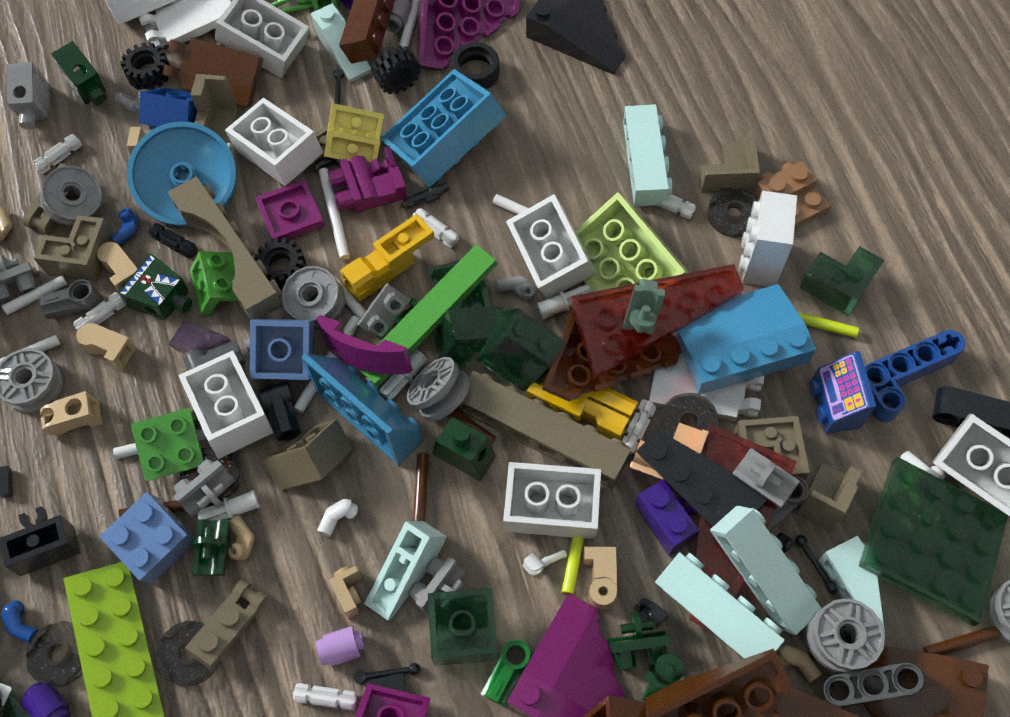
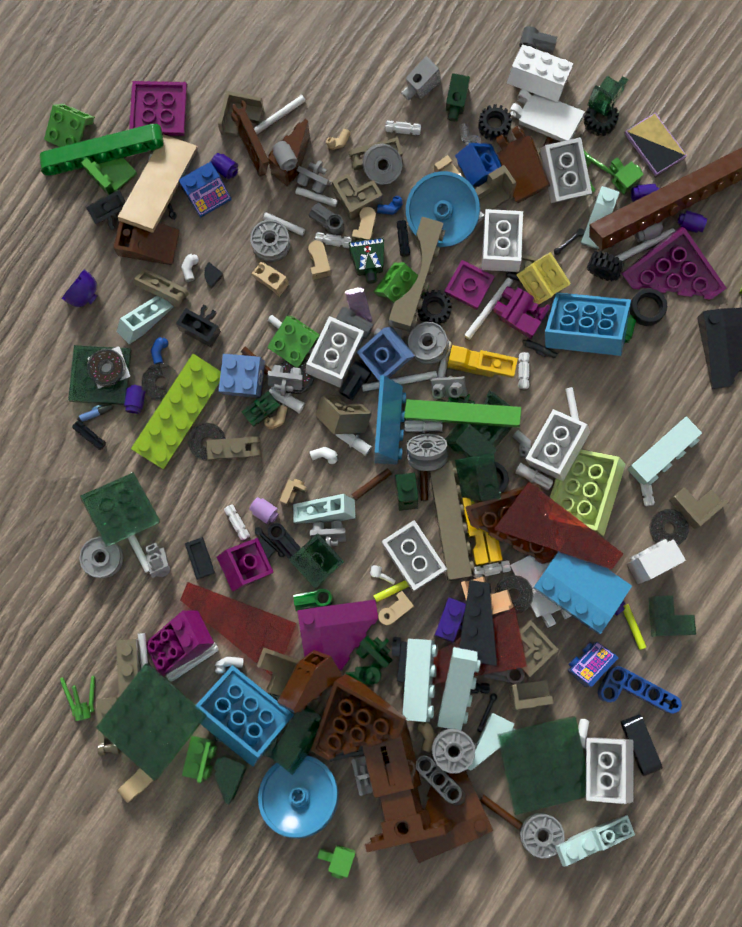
camera: 50 degrees right, 15 degrees up
magenta slope [316,315,413,374] -> none
sand green hips [623,279,665,335] -> none
light grey hips [732,448,800,508] -> none
medium nougat plate [754,161,831,229] -> none
none -> black piece [268,523,302,560]
none -> white axle [336,434,372,456]
none -> black tile [397,641,408,682]

